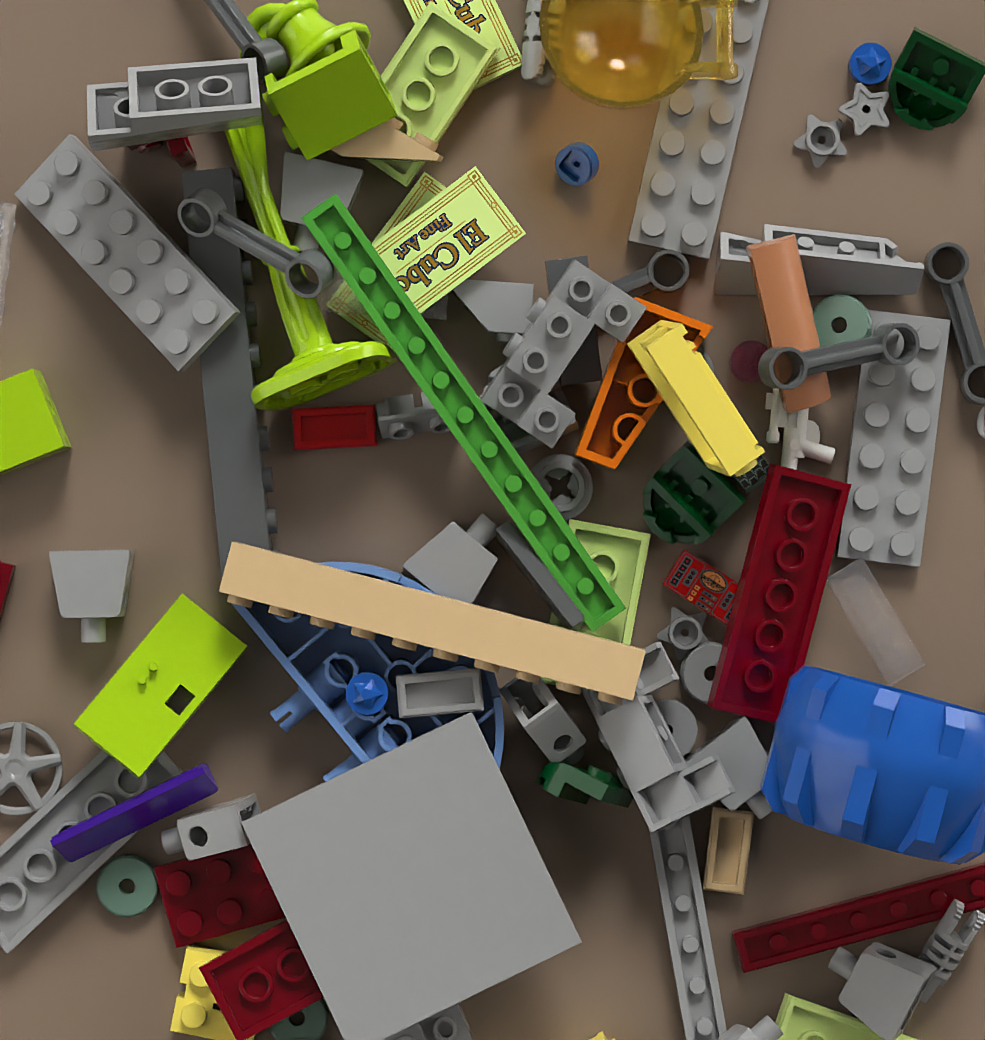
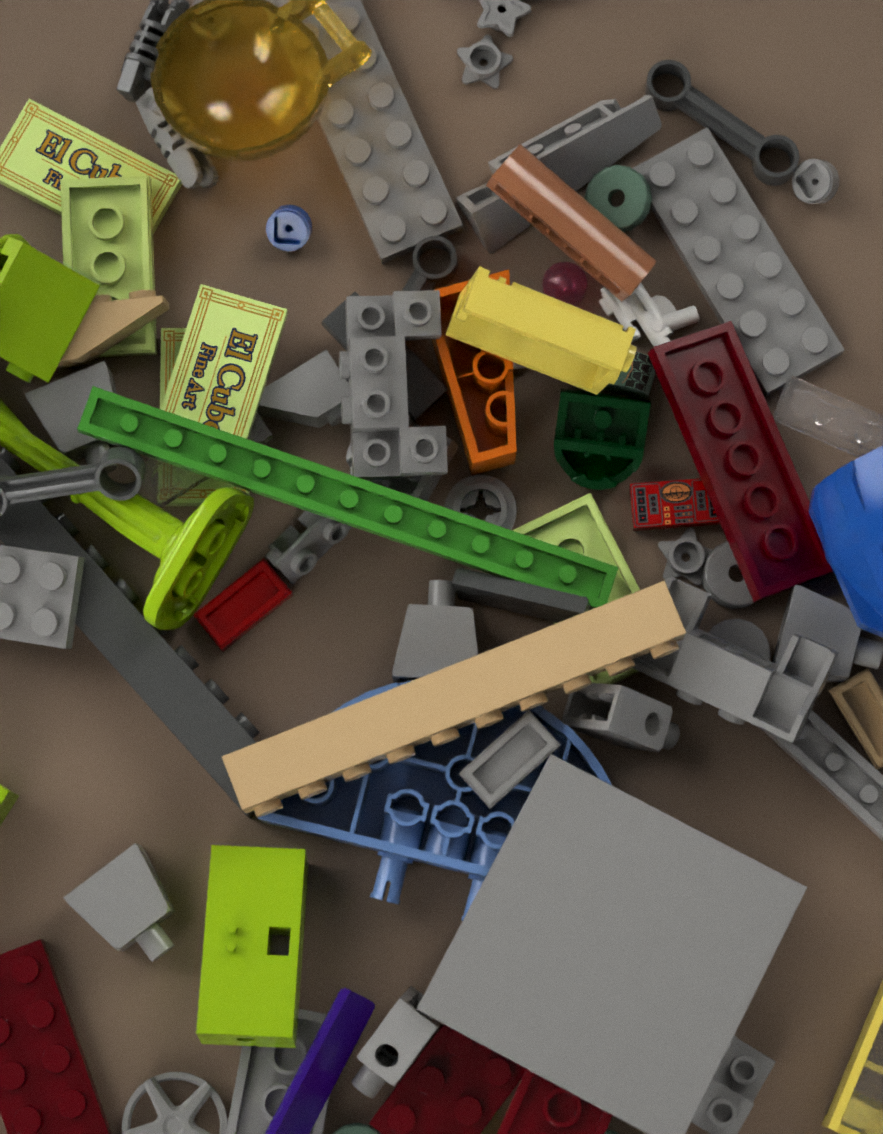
camera: 30 degrees left, 10 degrees down
blue tile [346,672,389,715] -> none
dark green slope [535,762,634,808] -> none
dark grey piece [758,323,920,390] -> none

